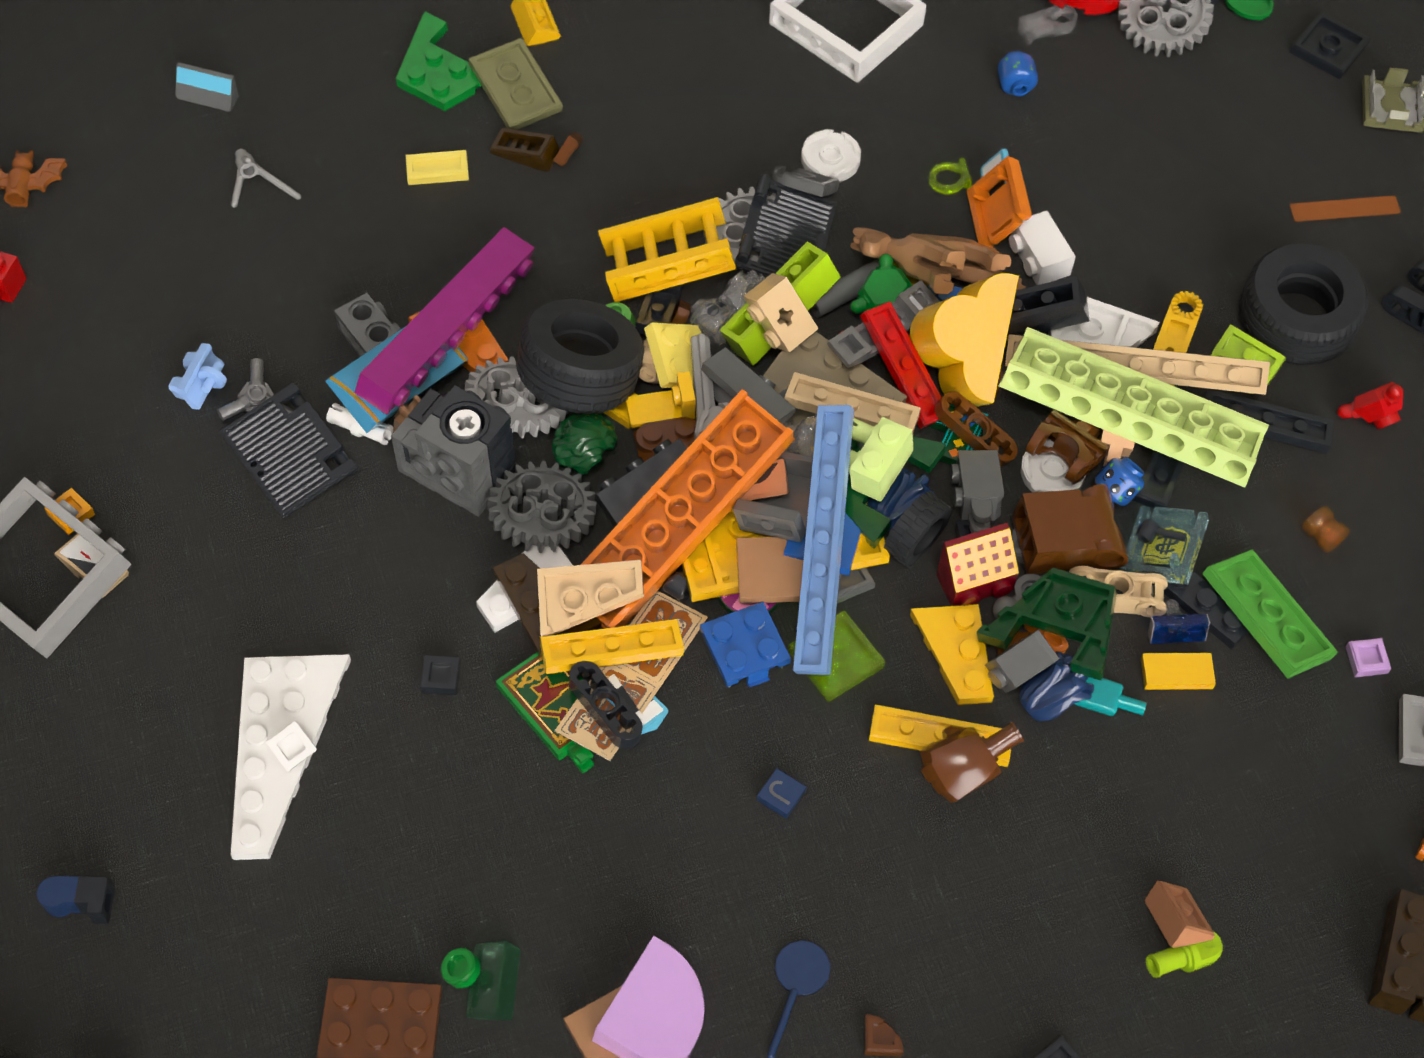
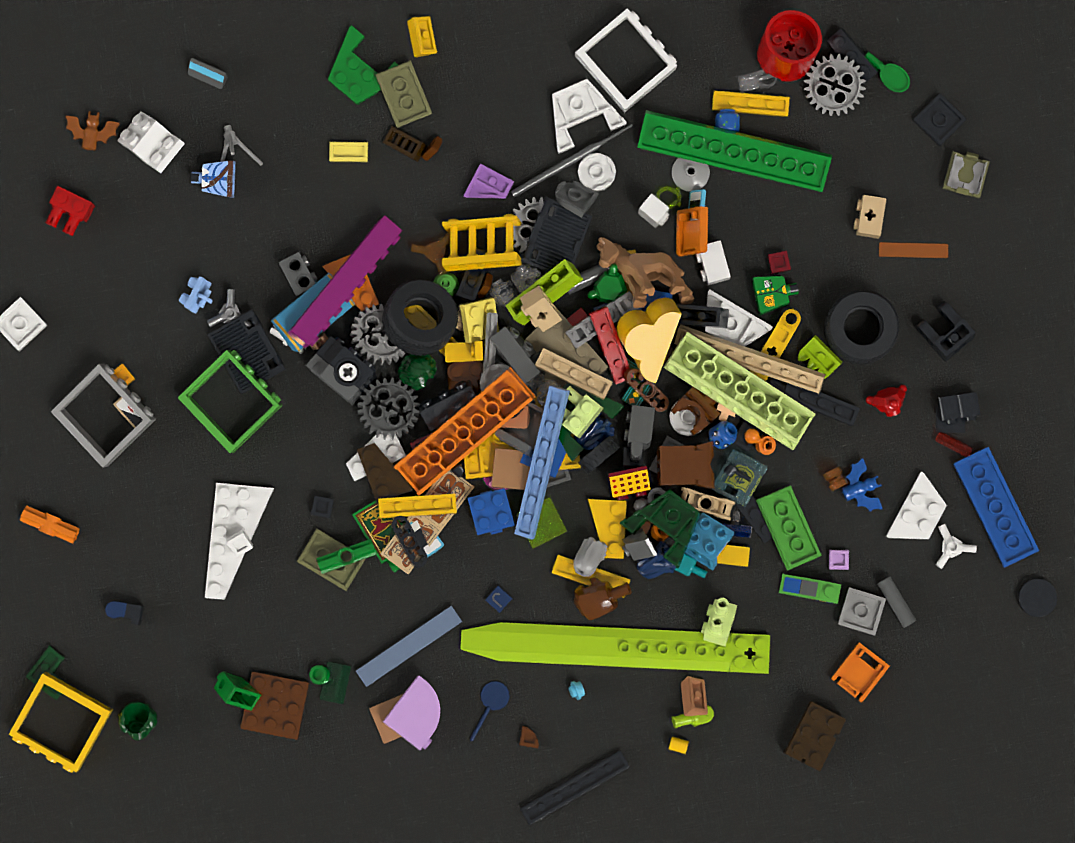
camera: 10 degrees right, 25 degrees up
tan wing [537,560,644,637] -> none
none -> white bracket [117,111,185,173]
none -> bright green window [178,350,283,453]
none -> torso [191,161,236,198]
none -> green torso [214,672,261,711]
none -> olive tile [297,529,366,591]
none -> green piece [316,539,377,574]
none -> sand blue tile [356,606,462,687]
none -> clear orange piece [411,232,450,275]
none -> lime wedge [461,622,770,674]
none -> medium lavender wing [464,164,515,198]
none -> dark grey piece [511,124,633,198]
none -> white wing [552,79,627,154]
none -> medium azure plate [569,681,585,700]
none -> light grey piece [573,537,607,577]
none -> green plate [637,110,832,192]
none -> white brick [638,193,670,228]
none -> yellow hinge [669,736,689,754]
none -> light grey dish [672,158,710,192]
none -> dark azure bracket [685,513,734,571]
none -> yellowish green brick [701,598,737,647]
none -> yellow tile [712,91,790,117]
none -> orange plate [744,428,776,455]
none -> green torso [752,276,799,315]
none -> dark red plate [768,251,791,274]
none -> slope [779,574,841,604]
none -> blue animal [842,459,882,512]
none -> tan brick [853,195,886,239]

